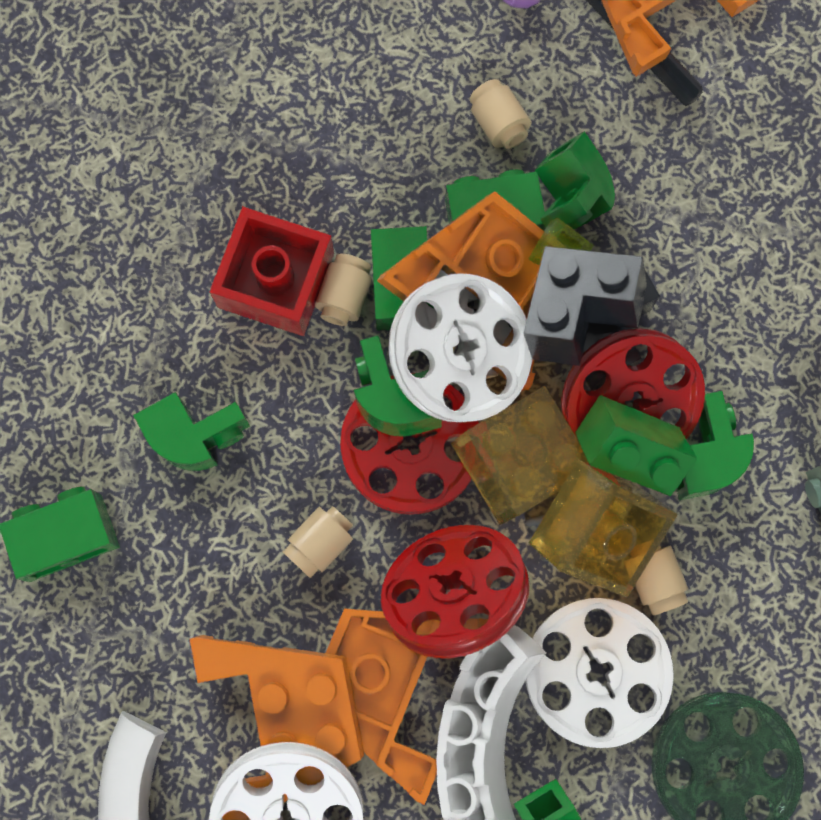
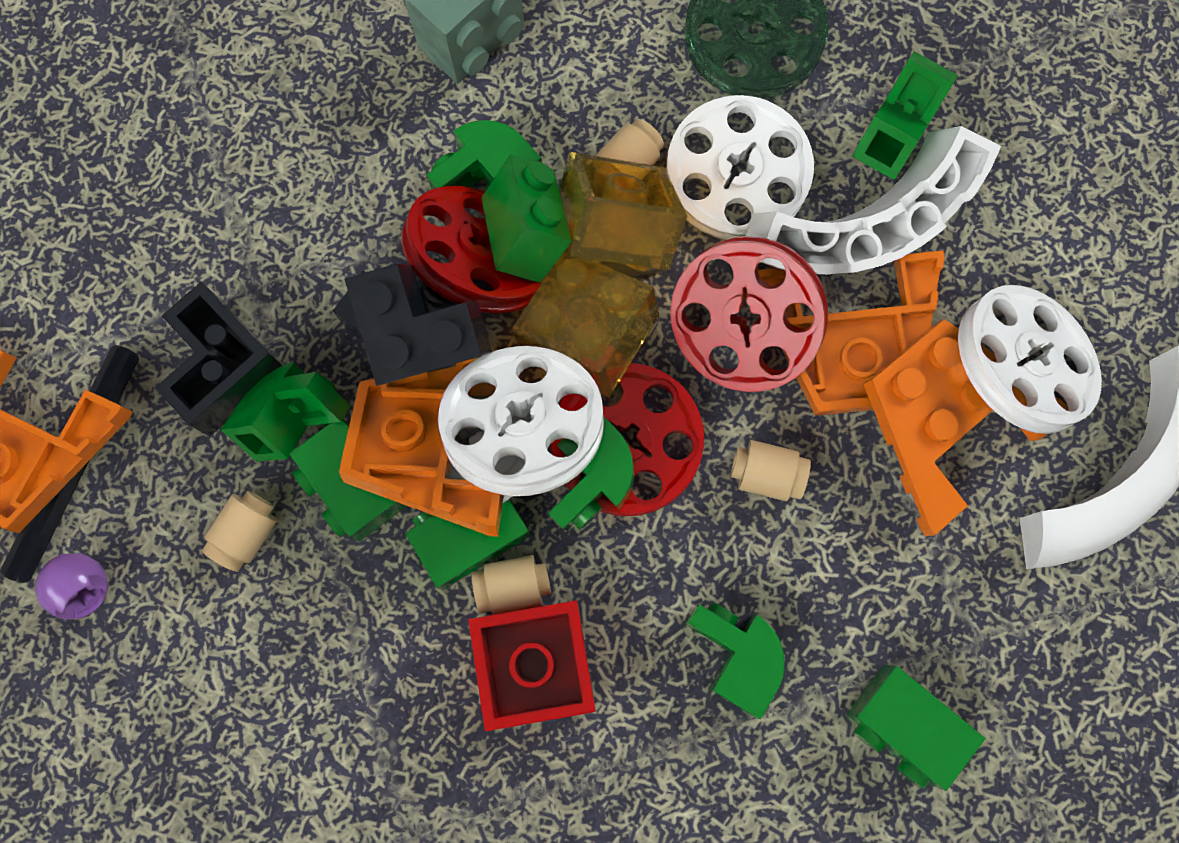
camera: 115 degrees left, 0 degrees up
clear neon green tile [528,218,594,265] -> none
none -> black brick [155,281,283,437]

